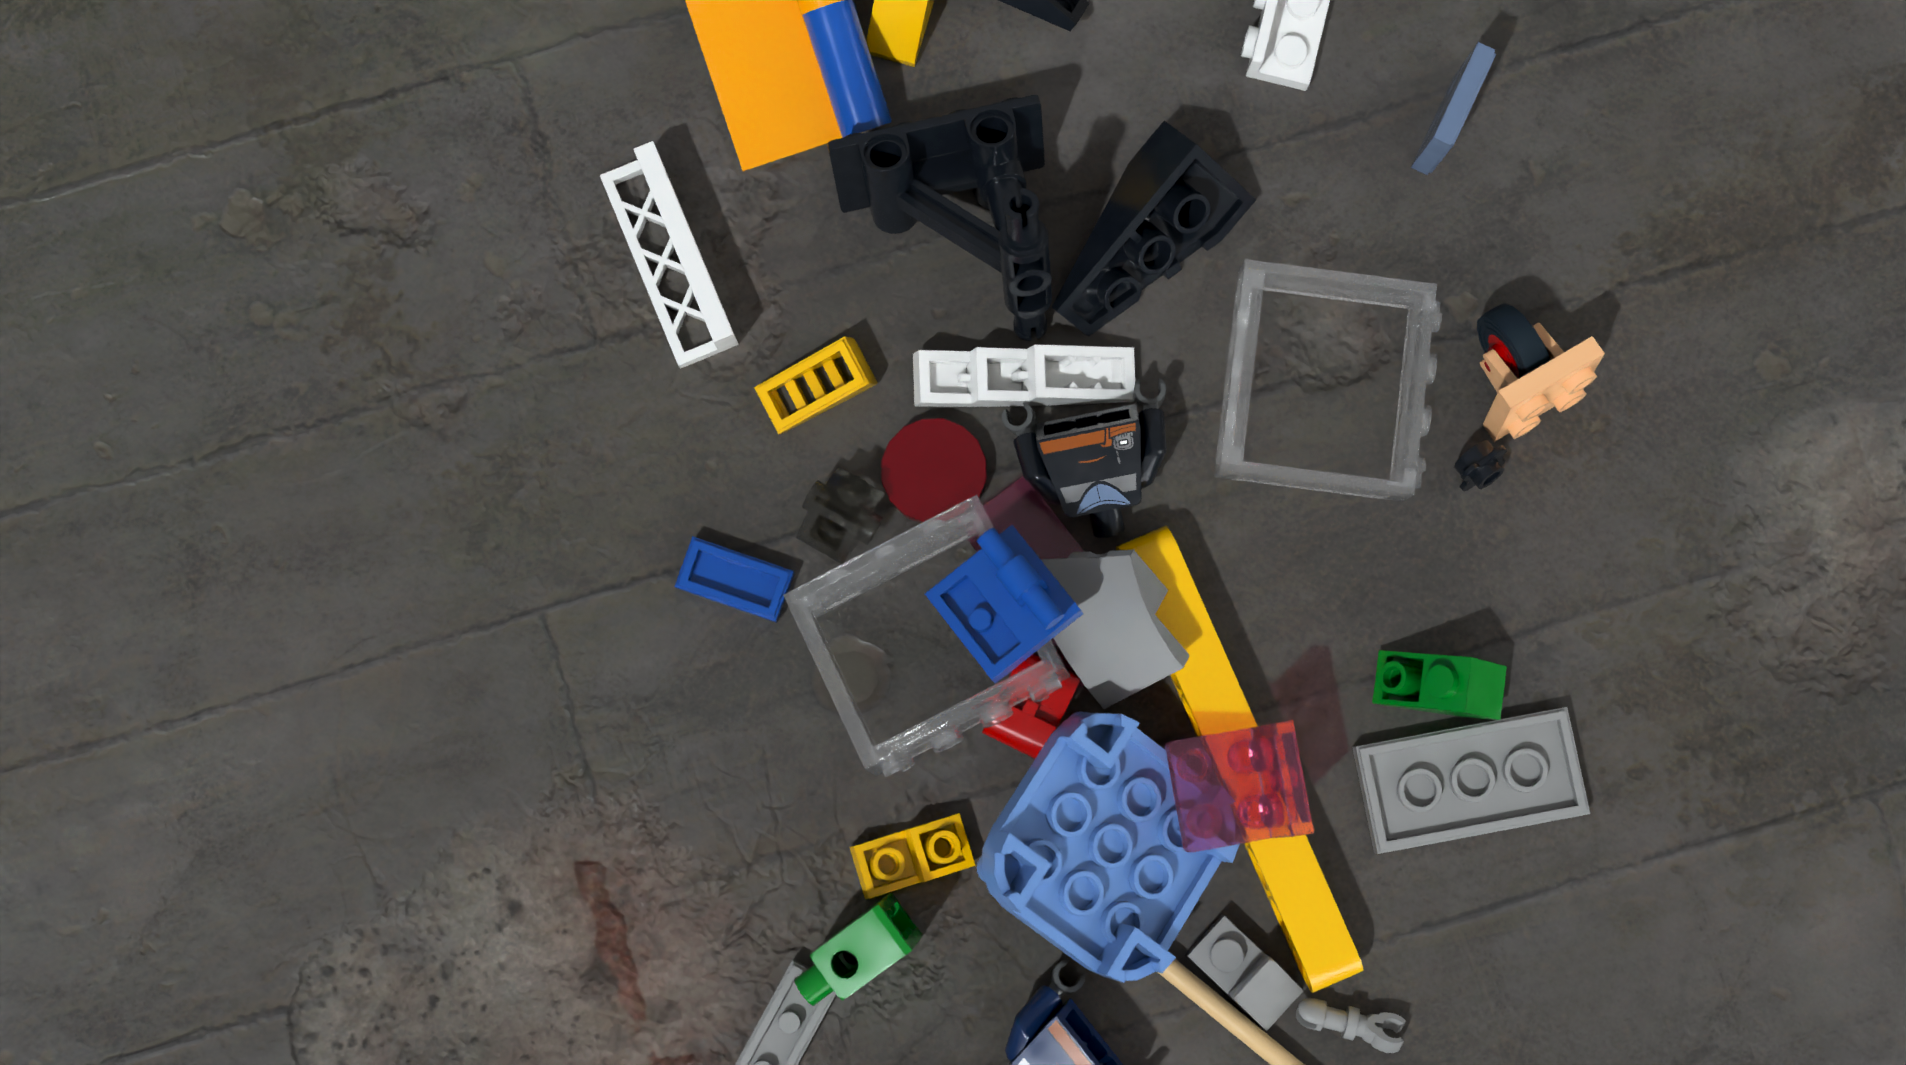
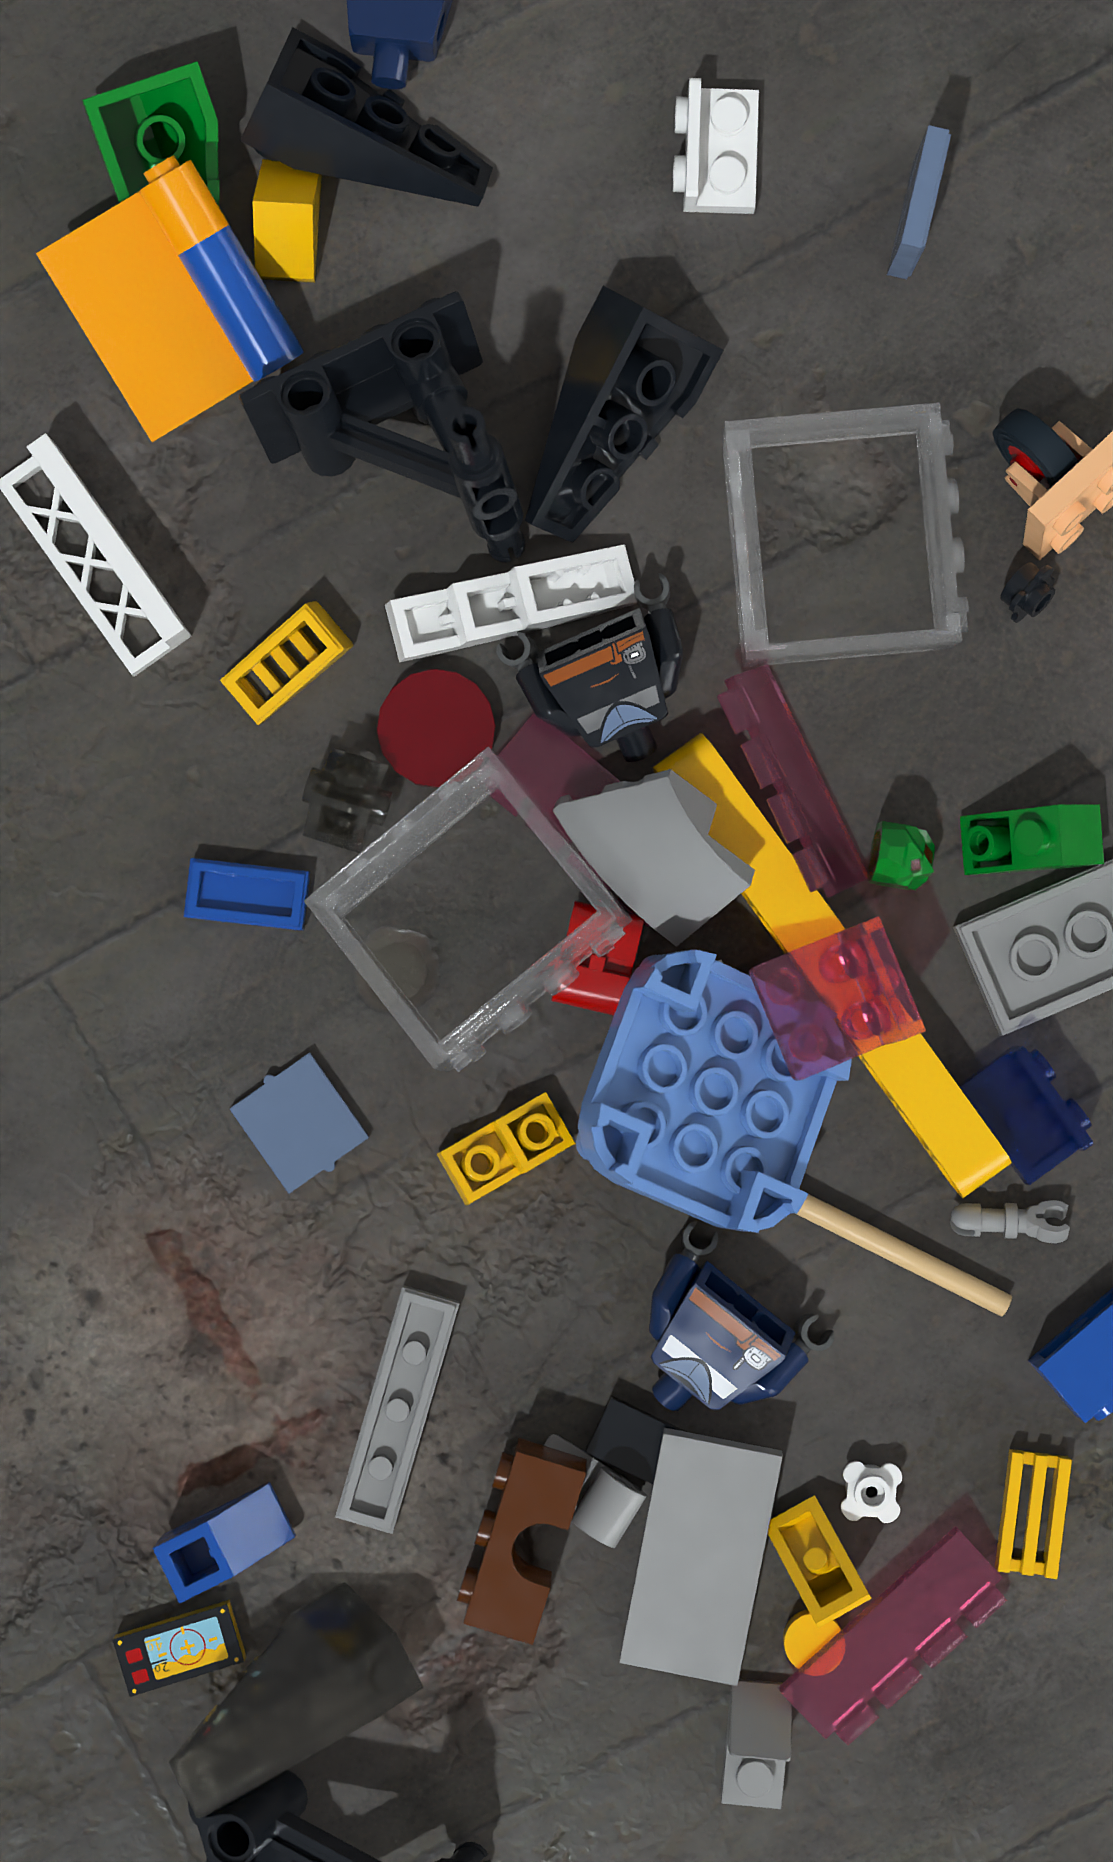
camera: 10 degrees left, 5 degrees up
torso [794,892,923,1006] -> none
blue plate [925,525,1083,684] -> none
light grey slope [1185,915,1303,1031] -> none
none -> sand blue piece [230,1052,370,1194]
none -> clear pink windscreen [717,664,868,898]
none -> green rock [867,821,935,890]
none -> clear blue bracket [958,1046,1094,1185]

